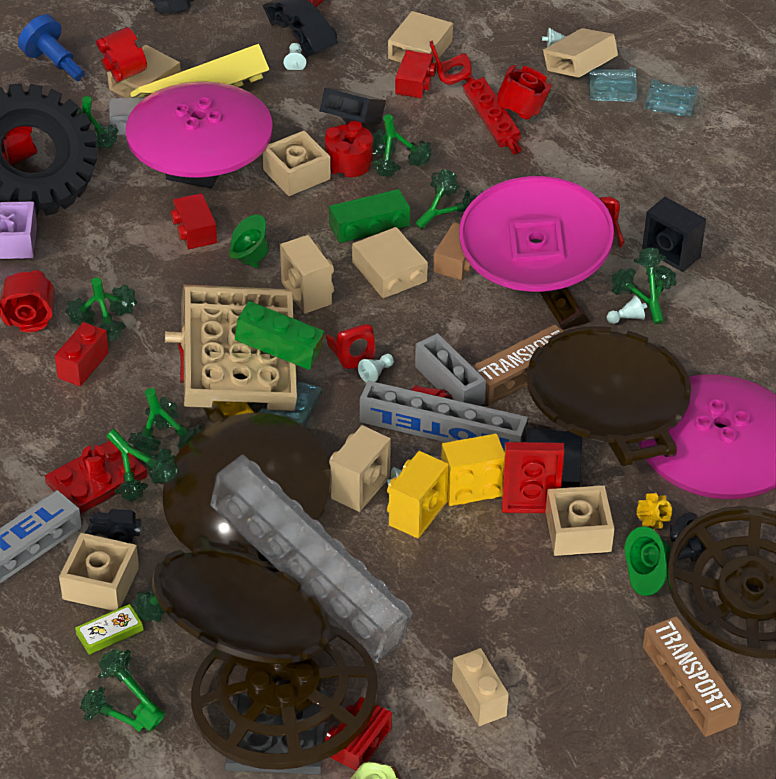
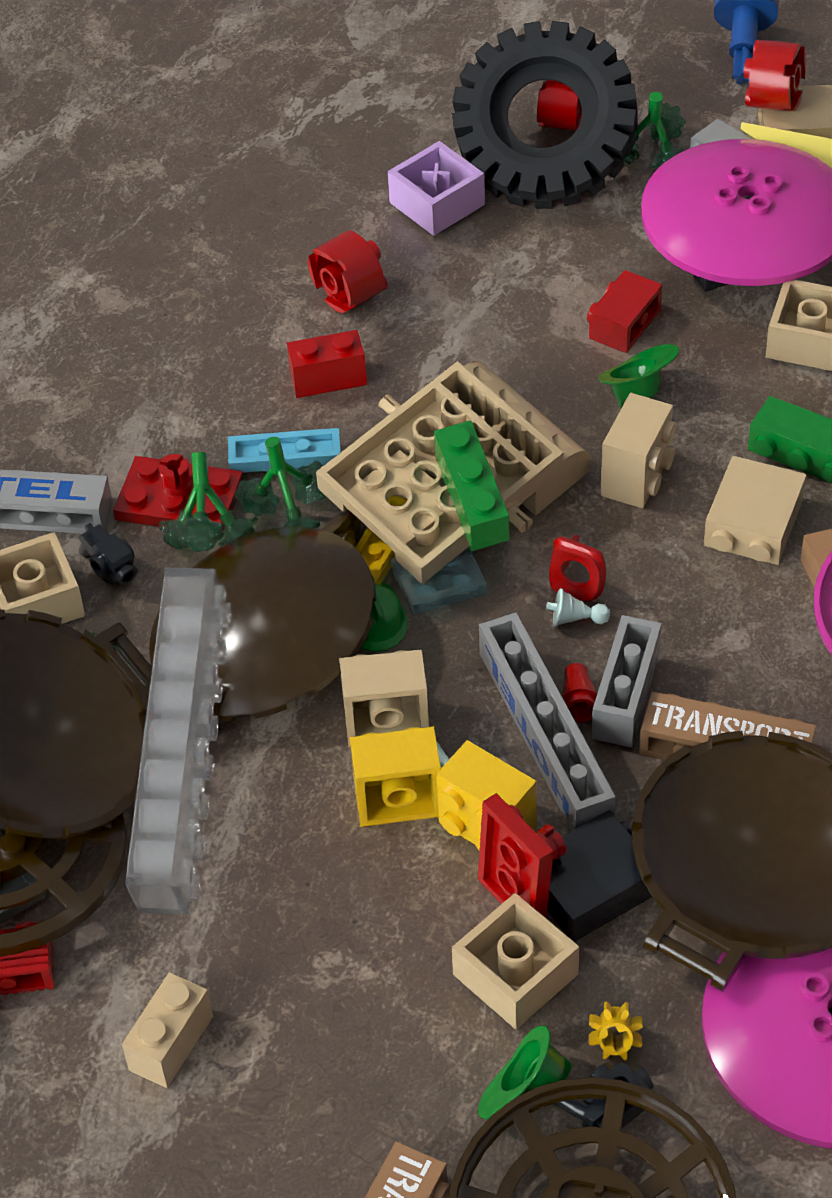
camera: 55 degrees right, 5 degrees up
clear green plant [65,277,137,341] -> none
none -> medium azure plate [228,428,341,473]

